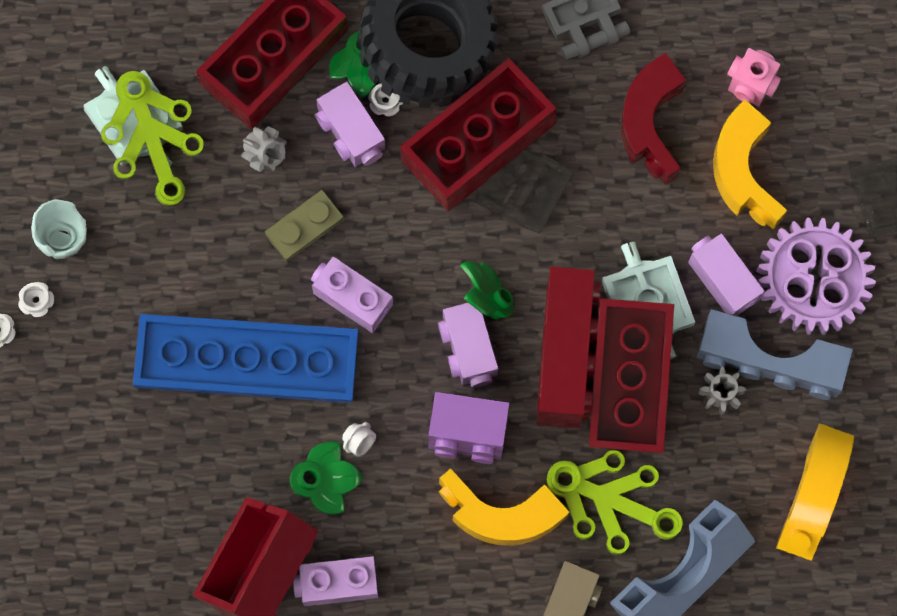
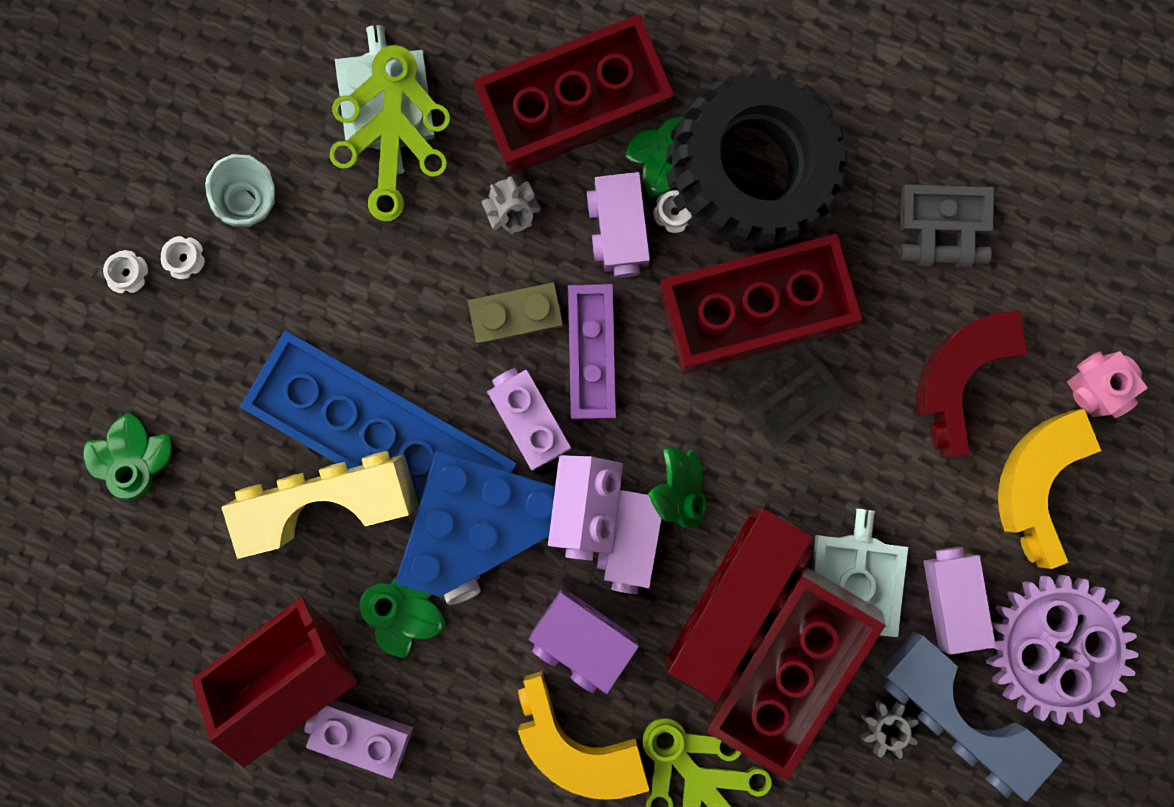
camera: 30 degrees right, 10 degrees up
none -> green plate [84,413,172,500]
none -> light yellow arch [222,451,419,559]
none -> blue plate [395,451,555,597]
none -> lavender brick [548,455,623,561]
none -> medium lavender plate [568,284,616,420]

